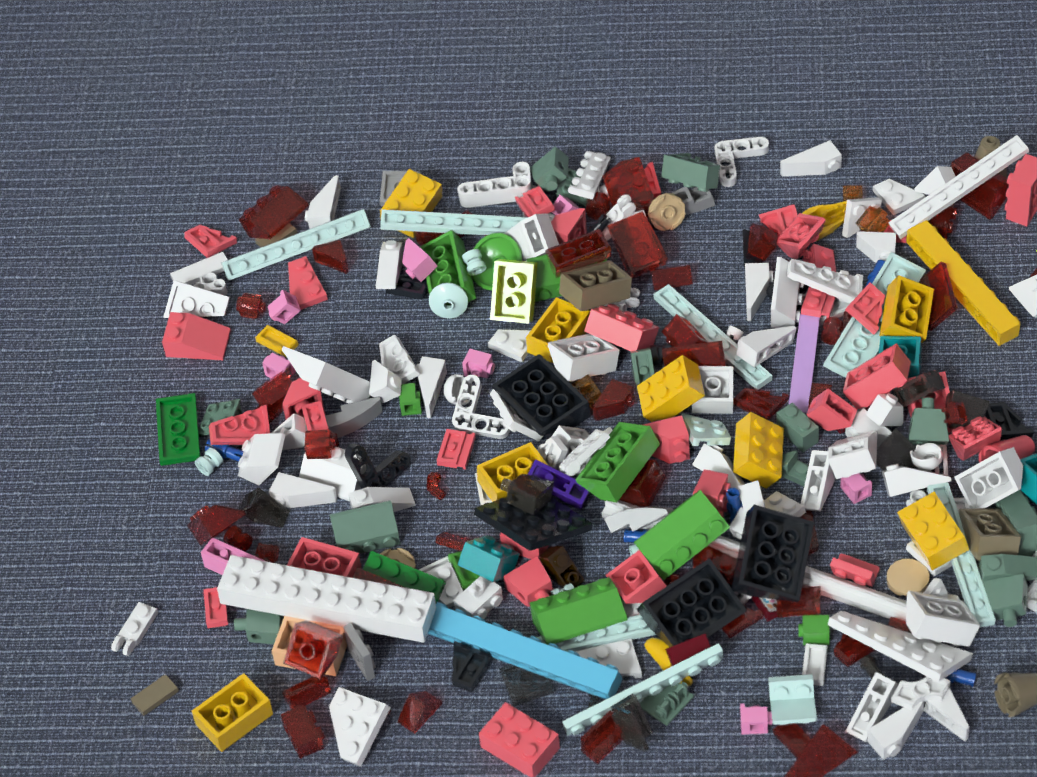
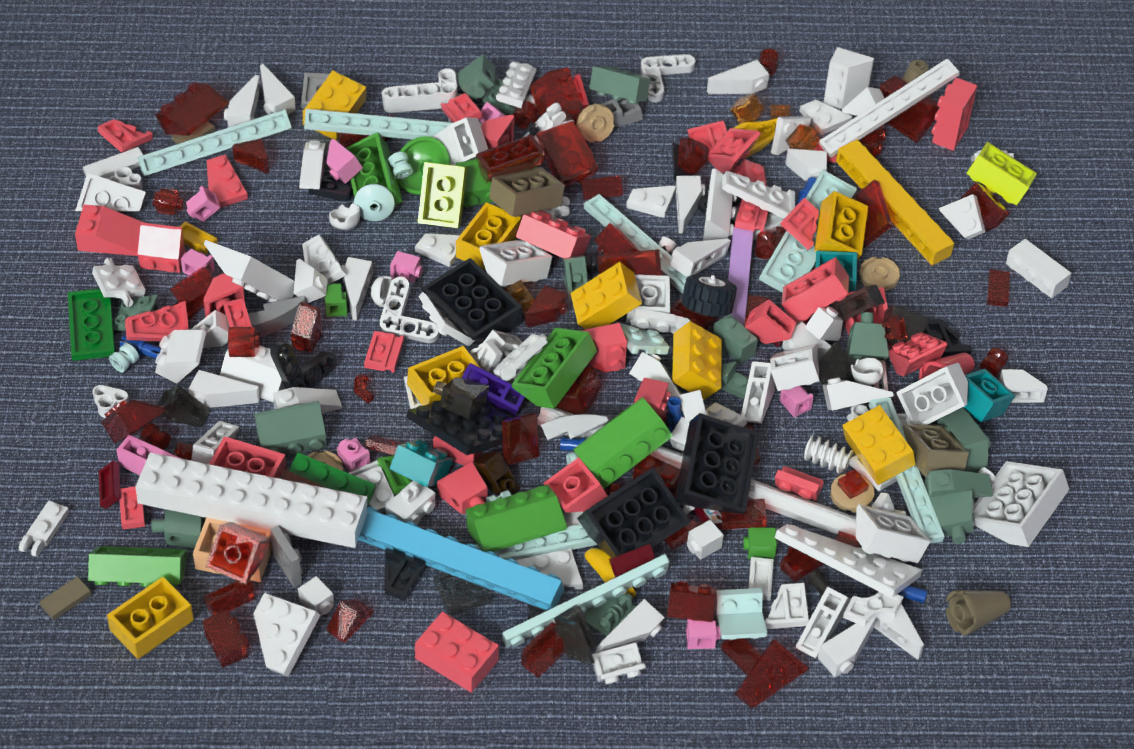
camera: 10 degrees left, 0 degrees up
none -> slope [88,546,187,587]
none -> white plate [92,258,145,307]
none -> white piece [92,385,130,418]
none -> dark red tile [98,461,121,509]
none -> slope [138,222,185,273]
none -> white slope [191,421,239,464]
none -> white slope [260,64,296,115]
none -> clear red slope [291,302,322,353]
none -> white brick [298,576,334,616]
none -> white hair [329,203,360,230]
none -> bright pink brick [337,438,370,472]
none -> clear red tile [502,414,539,465]
none -> white bracket [591,643,646,684]
none -> white slope [595,599,665,653]
none -> white wing [626,186,676,218]
none -> white hinge [630,308,690,335]
none -> clear red slope [667,581,717,622]
none -> black wheel [681,274,737,317]
none -> white brick [687,520,723,560]
none -> clear orange brick [730,93,765,124]
none -> clear red wheel [759,49,779,75]
none -> white wing [765,583,809,629]
none -> white piece [804,435,854,474]
none -> white slope [824,47,874,109]
none -> clear red tile [837,469,869,499]
none -> tan tile [859,257,900,291]

